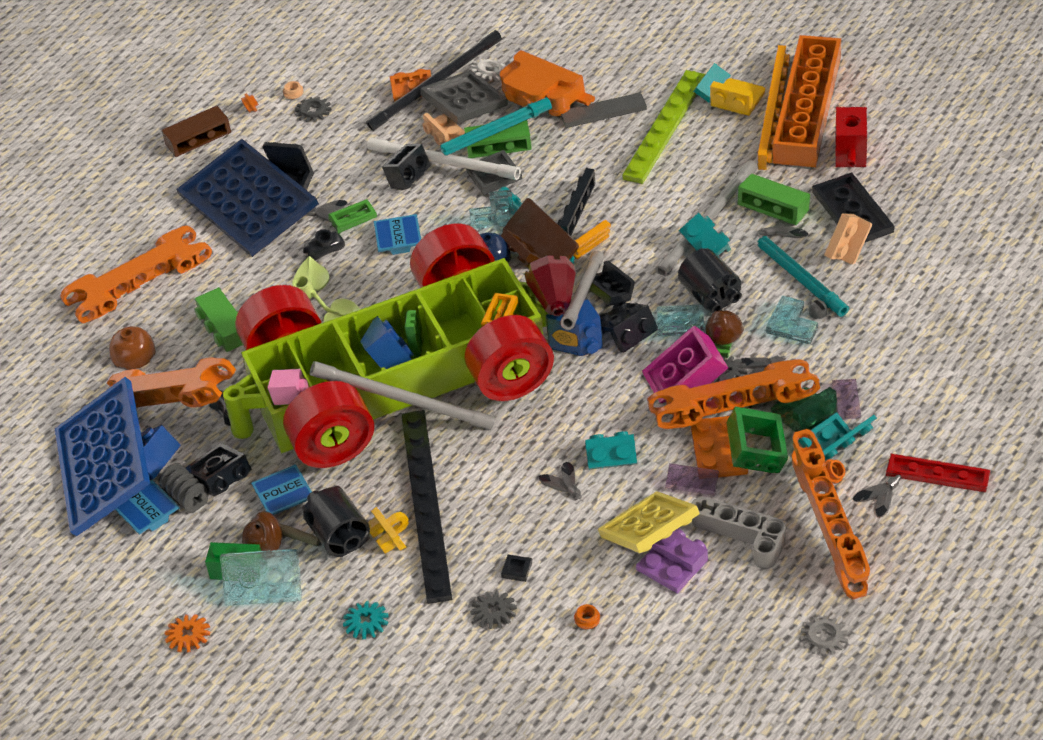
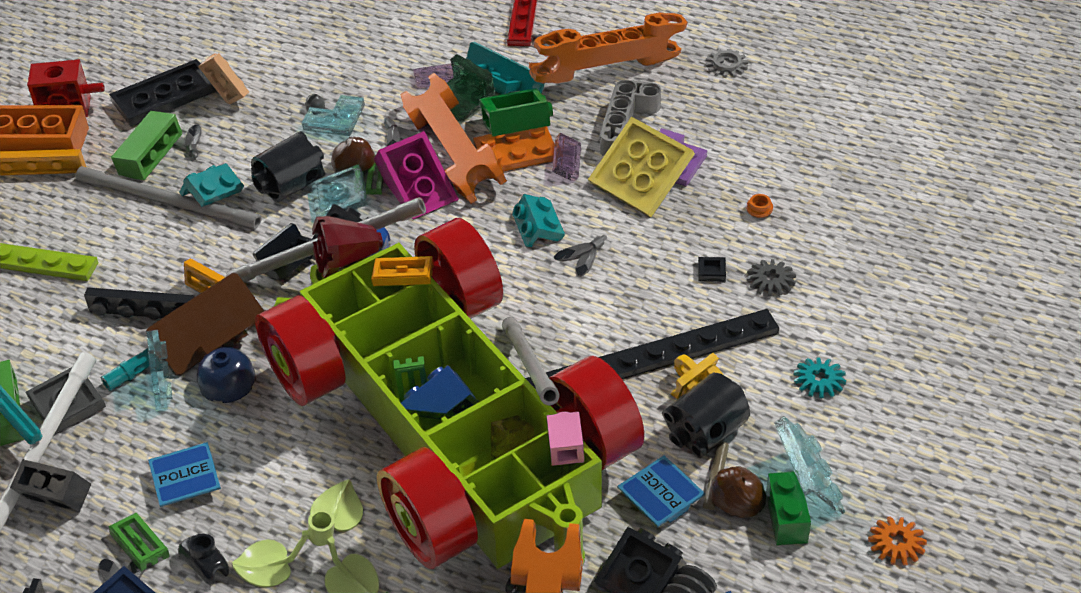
camera: 105 degrees left, 0 degrees up
teal axle [757,236,849,317] -> none

